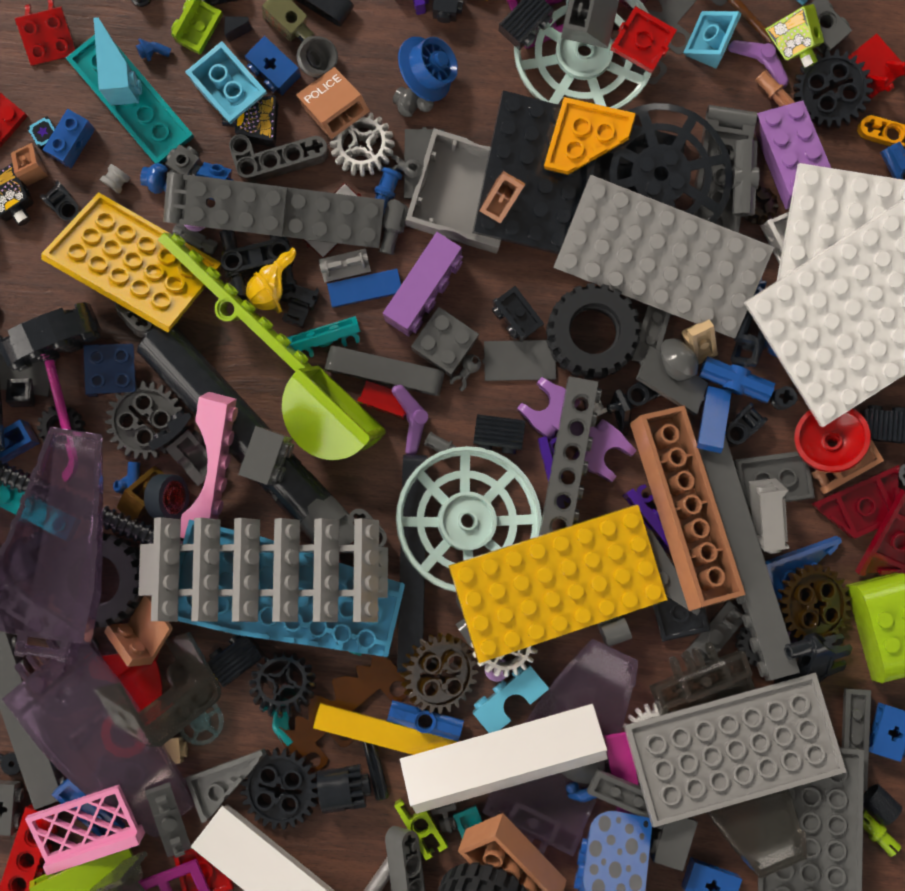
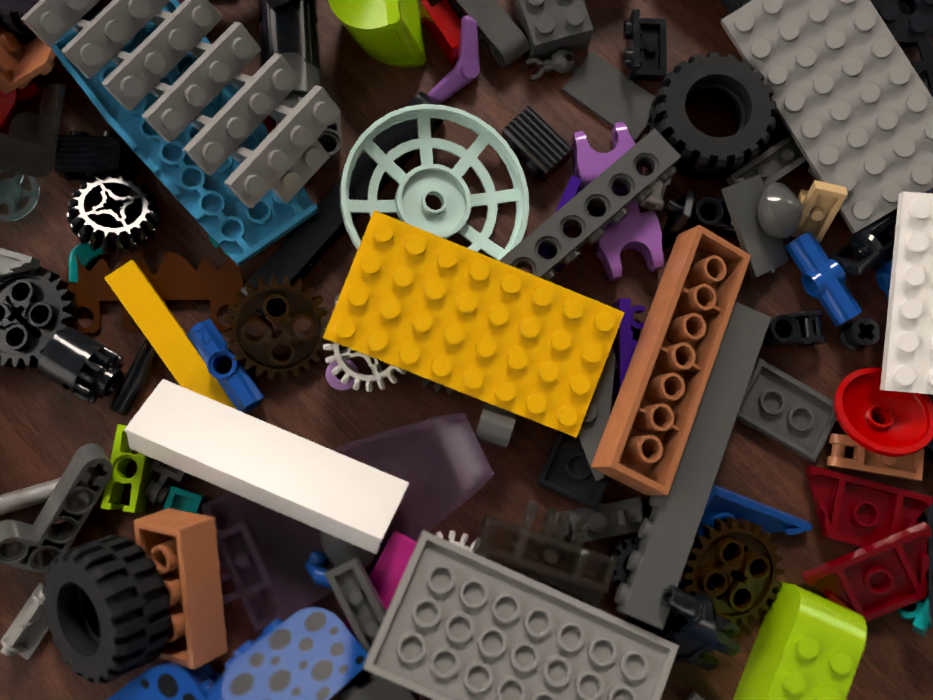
camera: 30 degrees right, 5 degrees down
dark grey pin [424,432,456,459] -> none
medium azure arch [473,664,549,733] -> none
blue tile [697,386,732,453] -> none
light grey window [749,478,789,553] -> none

